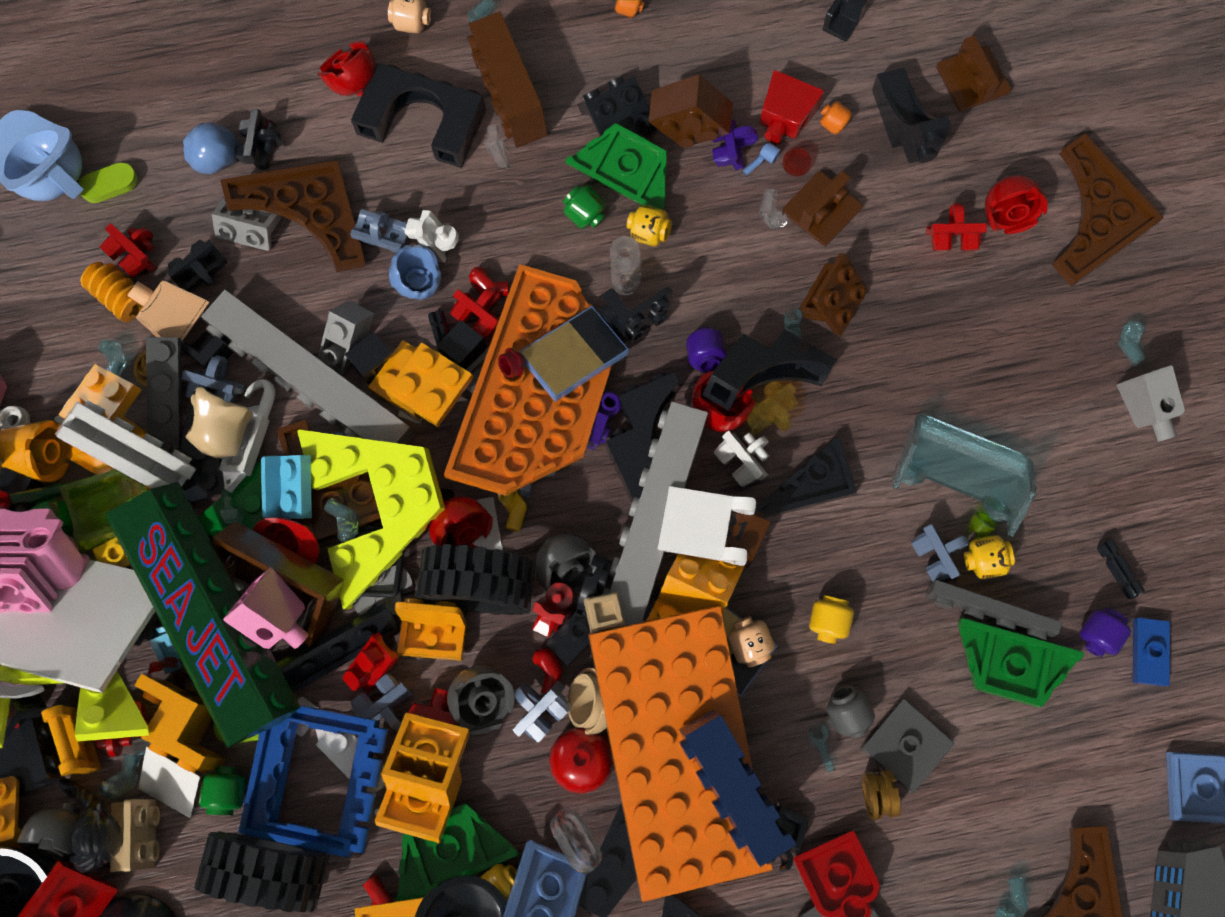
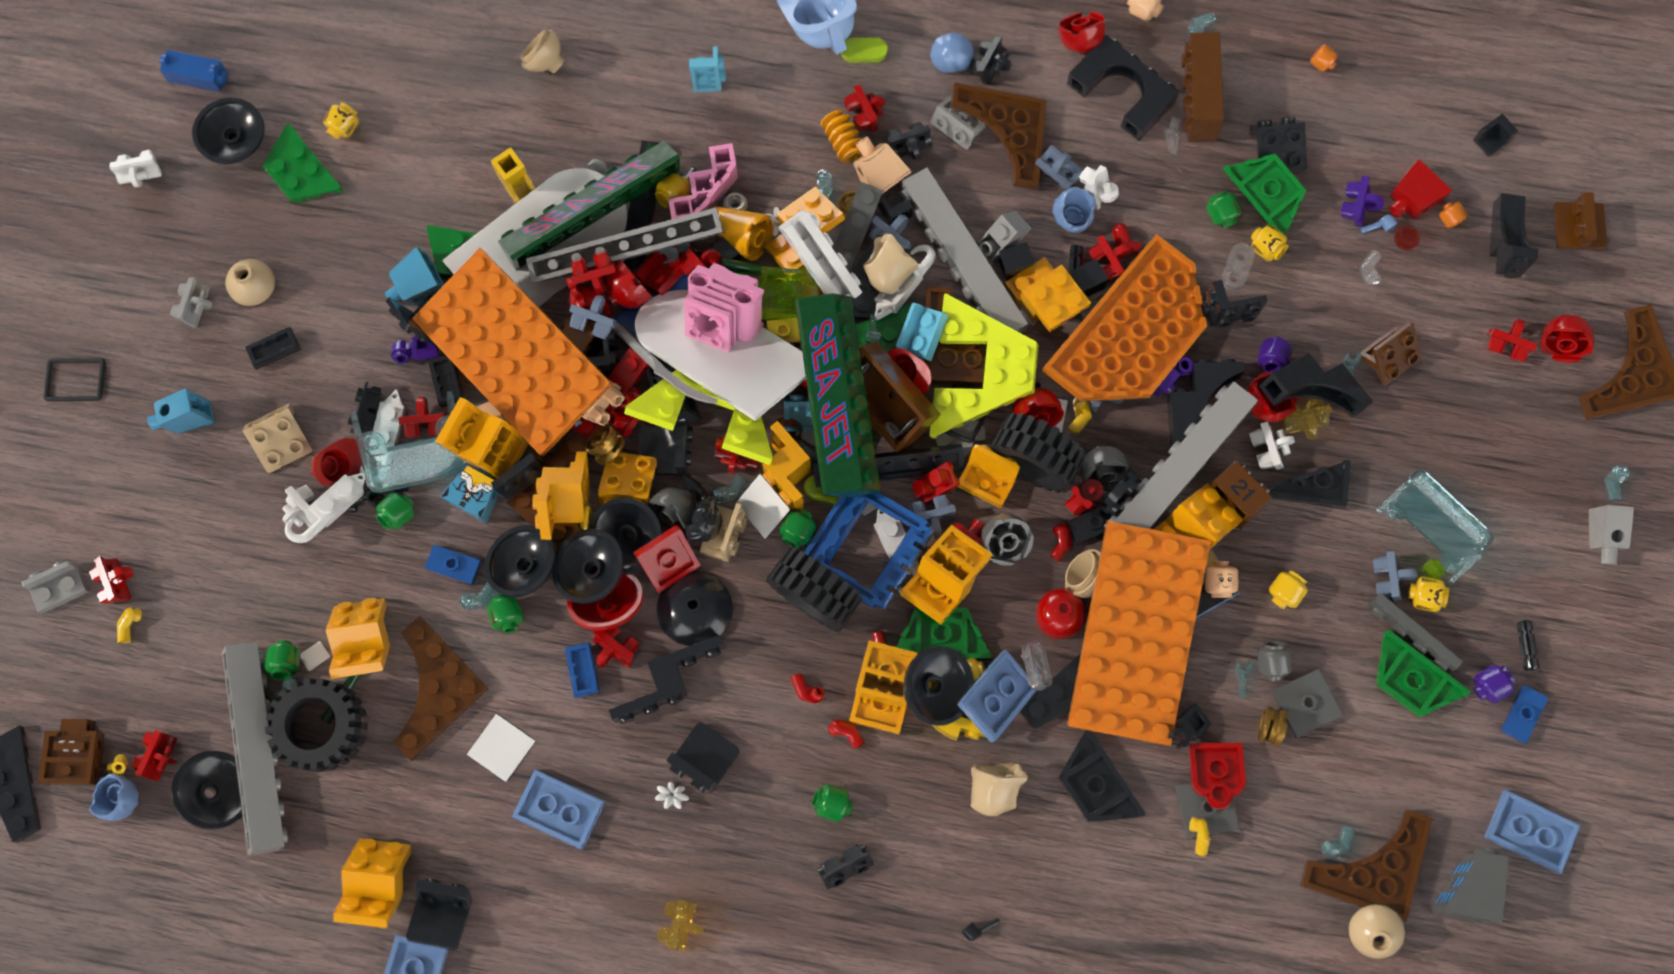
camera: 25 degrees right, 0 degrees up
light orange plate [41,705,102,776] -> none
bright pink torso [223,567,309,649] -> none
clear light blue arm [324,497,358,543] -> none
dark red plate [498,348,526,378] -> none
hips [512,680,572,743] -> none
tile [519,306,629,402] -> none
tan tile [583,592,625,633] -> none
reddish brown brick [649,74,733,148] -> none
white flag [658,486,756,566] -> none
dark blue wedge [679,709,796,867] -> none
reddish brown bracket [782,171,863,247] -> none

